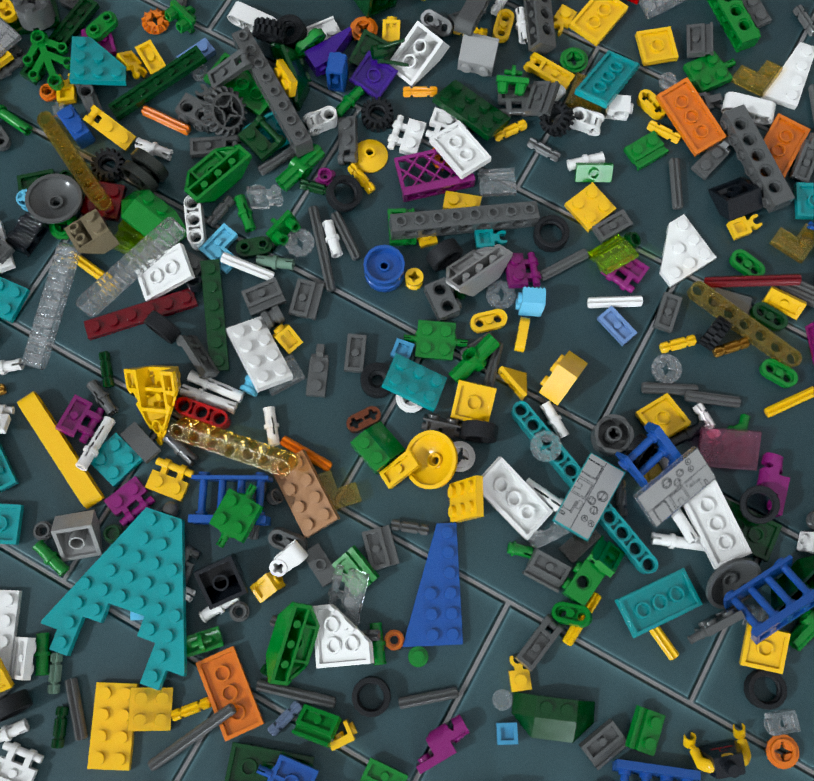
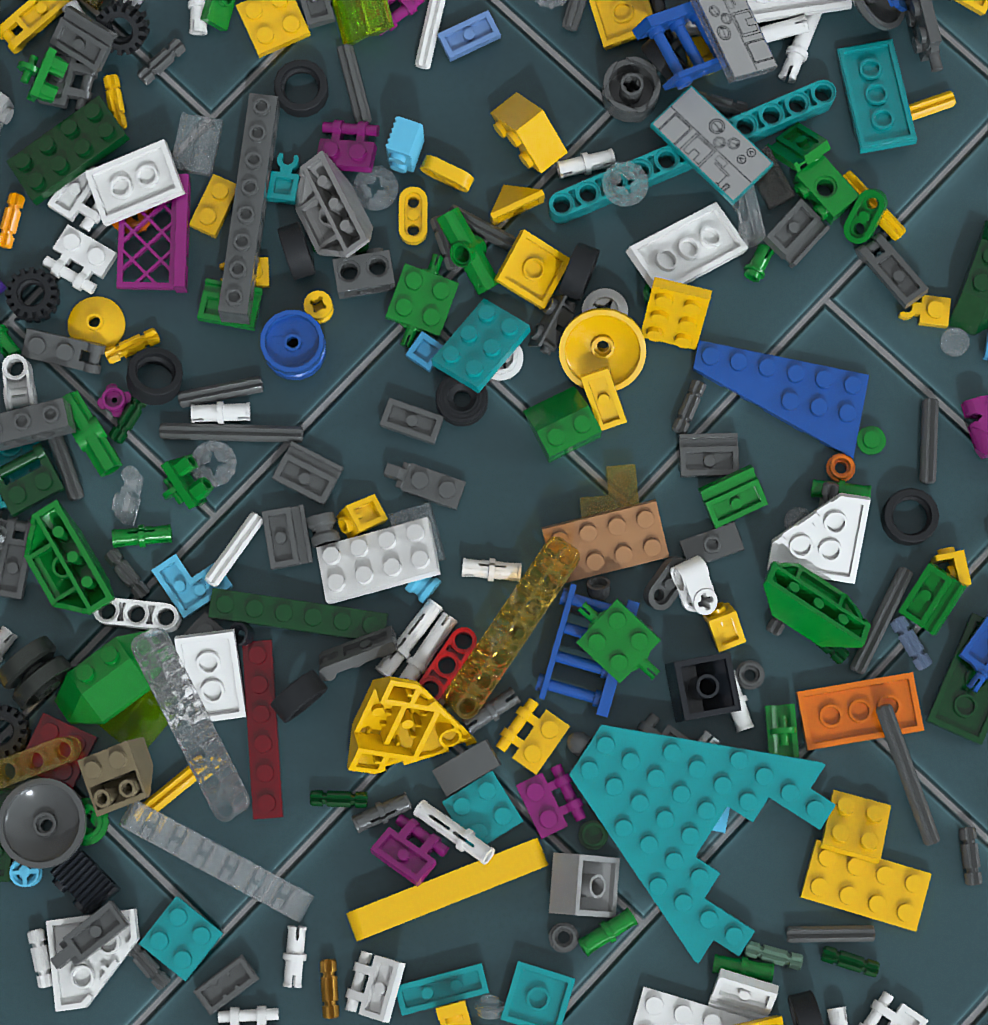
camera: 75 degrees left, 5 degrees up
yellow axle [171,697,211,721] -> none
dark green plate [236,236,273,259] -> none
sand green pin [256,254,295,271] -> none
orange axle [280,436,333,472] -> none
clear plate [328,564,370,614] -> none
copper beam [346,406,381,433] -> none
white pin [526,477,564,512] -> none

